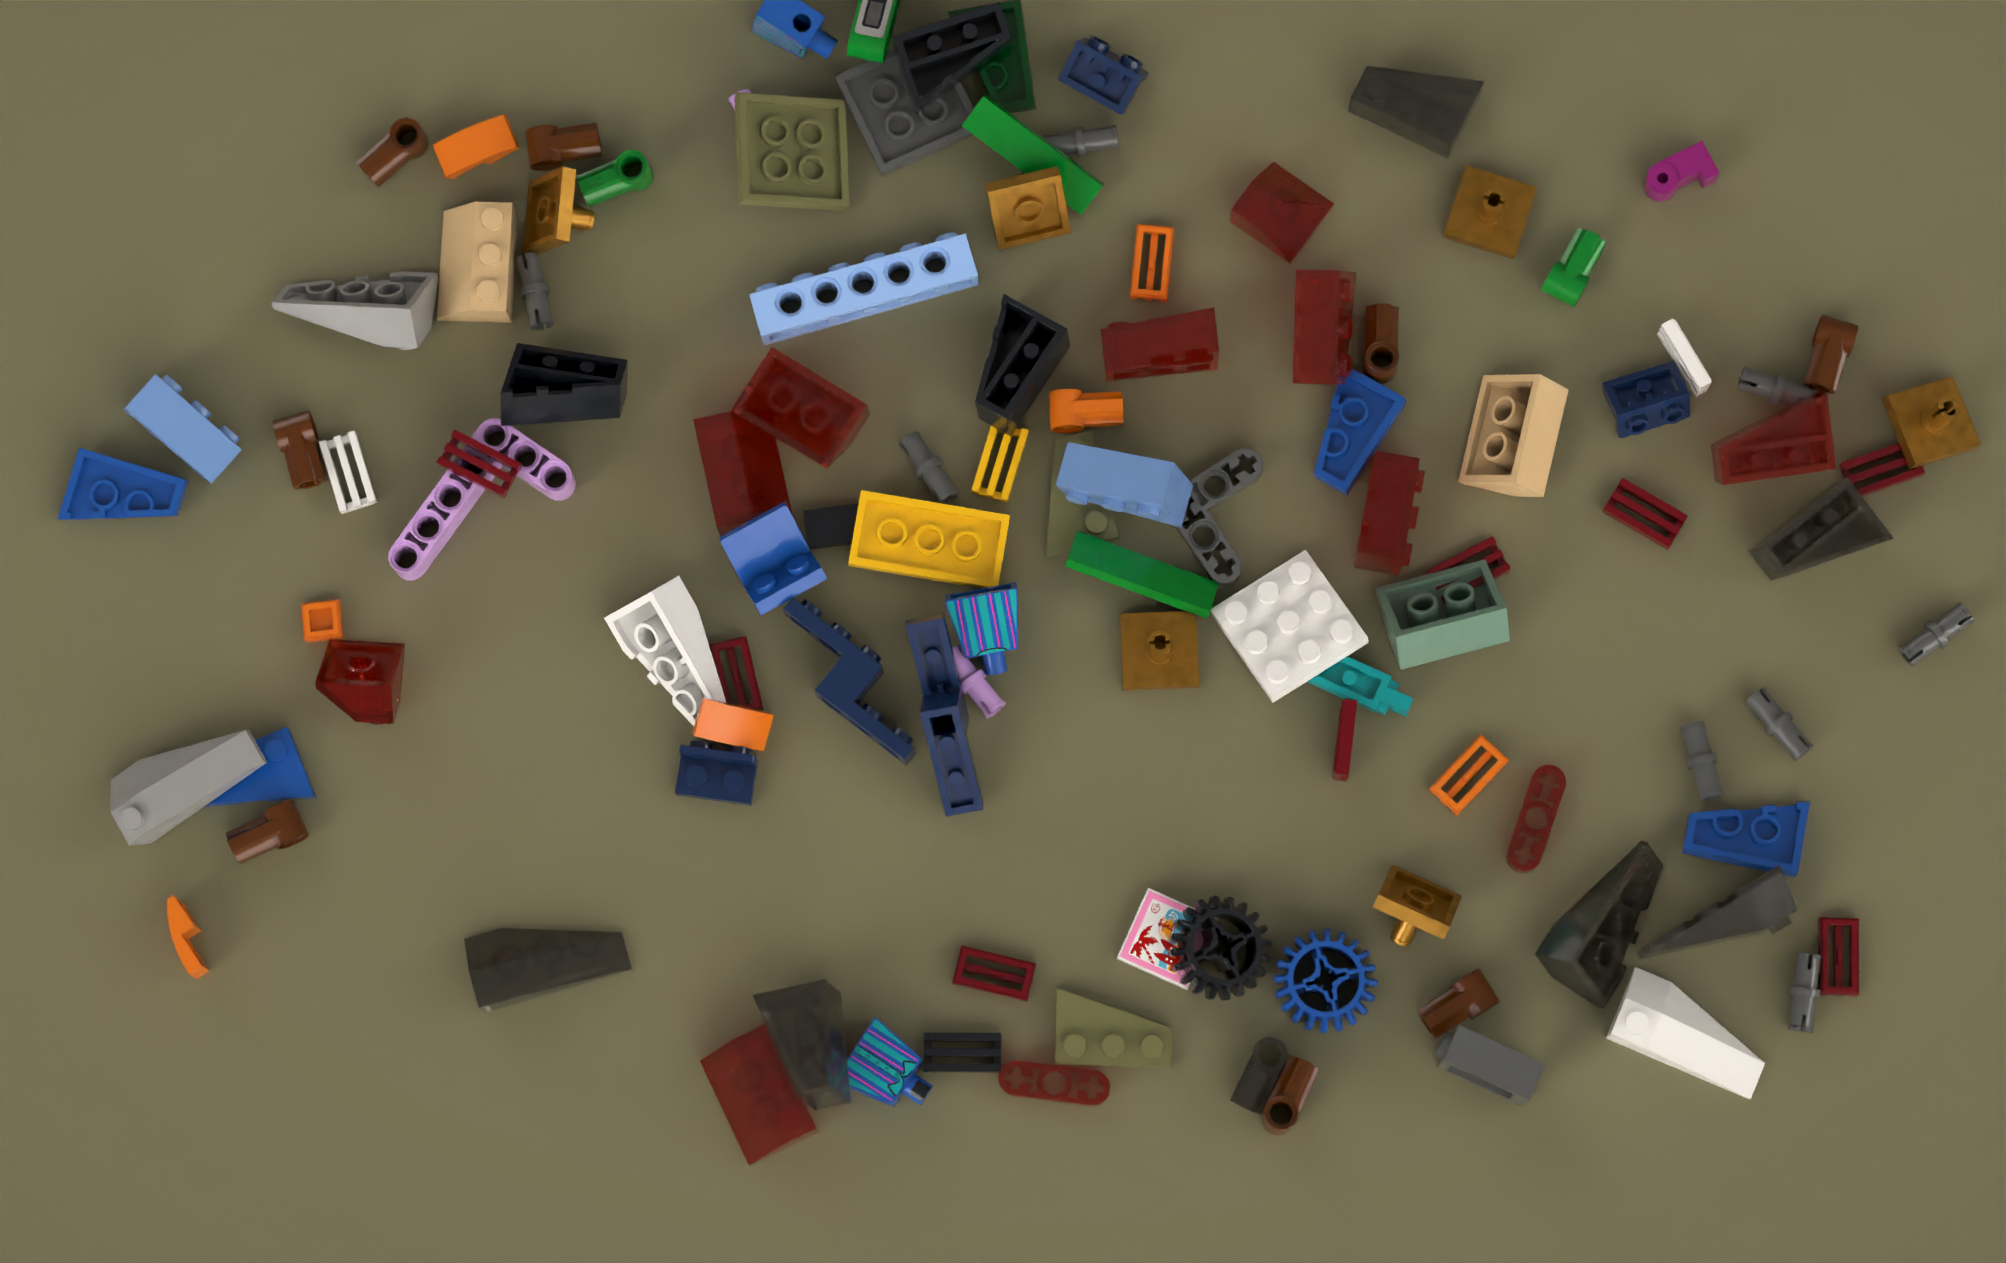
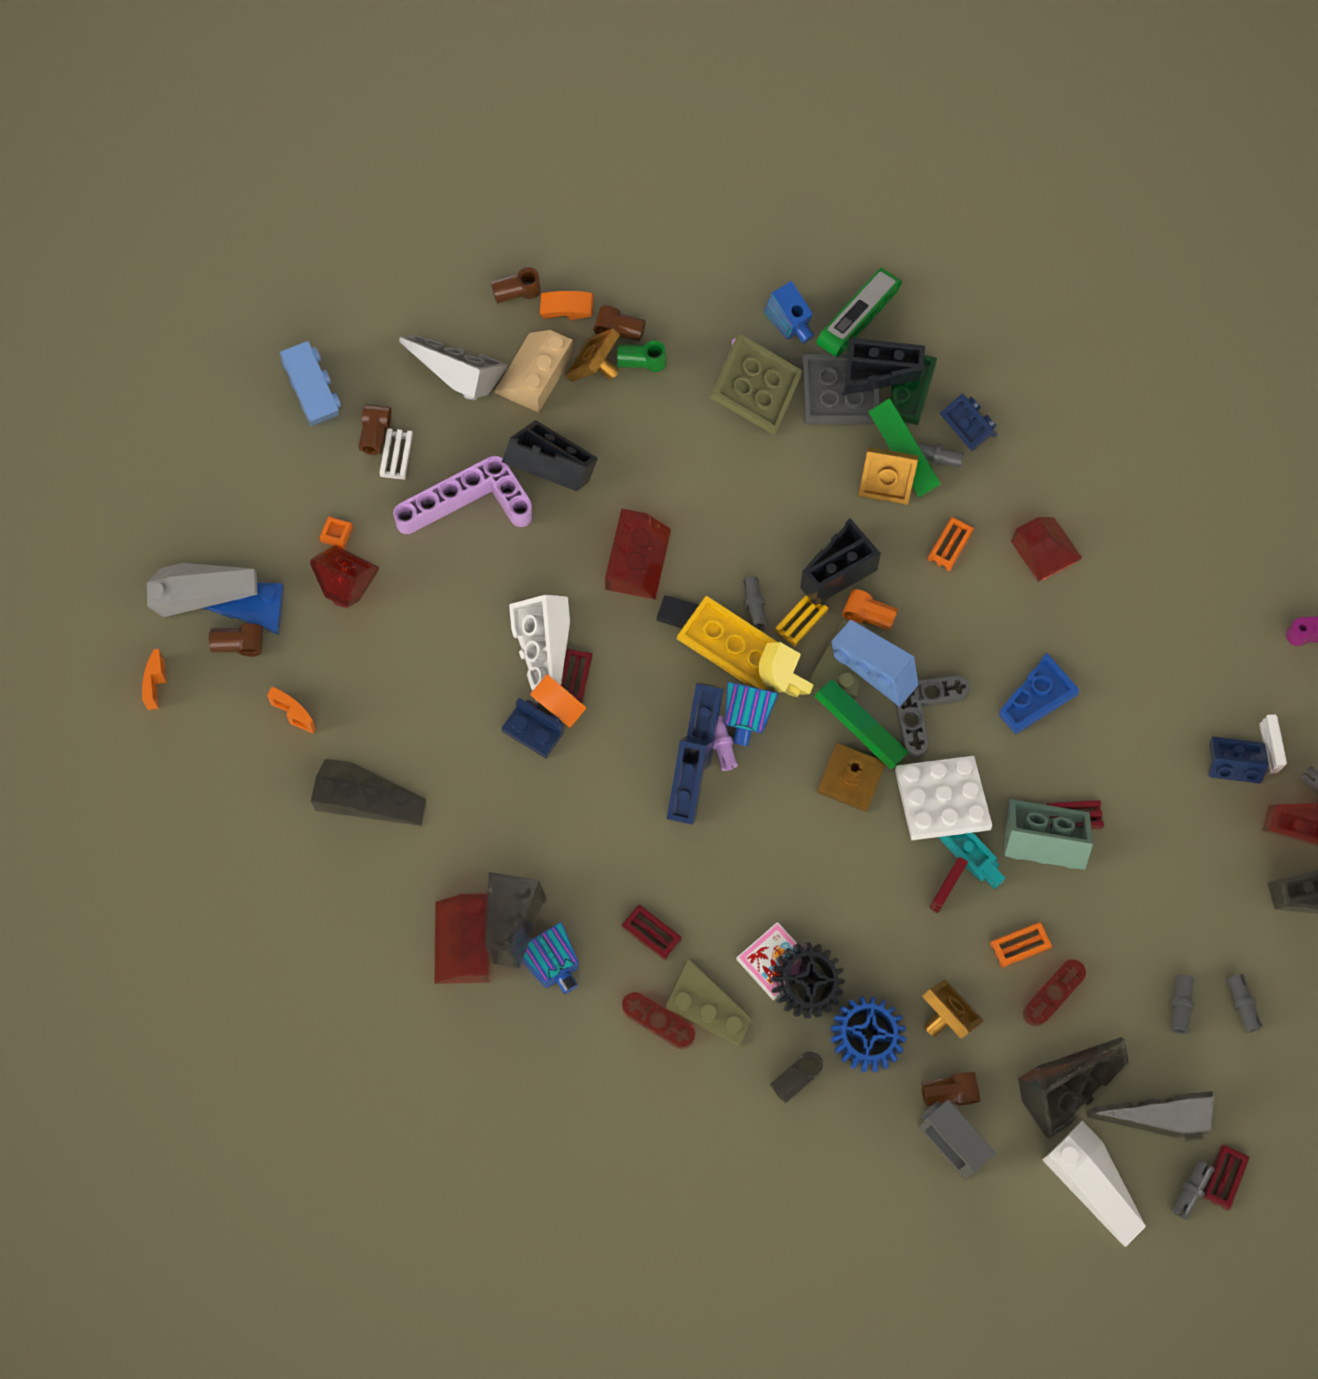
camera: 15 degrees right, 10 degrees down
blue wing [57,448,189,520] -> none
dark red tile [436,429,522,498] -> none
dark grey pin [515,253,554,331] -> none
blue bracket [719,503,827,615] -> none
clear red slope [731,347,870,469] -> none
light blue brick [749,232,979,346] -> none
dark blue bracket [783,597,915,765] -> none
black tile [924,1032,1001,1073] -> none
clear red wedge [1101,307,1219,382] -> none
reddish brown piece [1261,1055,1320,1135] -> none
clear red wedge [1292,270,1357,385] -> none
clear smoke wedge [1348,66,1484,158] -> none
clear red wedge [1354,451,1425,576] -> none
reddish brown piece [1363,303,1399,384] -> none
pearl gold tile [1443,165,1538,260] -> none
tan slope [1458,374,1568,497] -> none
green piece [1541,228,1606,308] -> none
dark red tile [1602,478,1688,550] -> none
blue wing [1682,801,1810,877] -> none
none -> orange slope [267,687,316,734]
none -> light yellow brick [759,642,813,697]

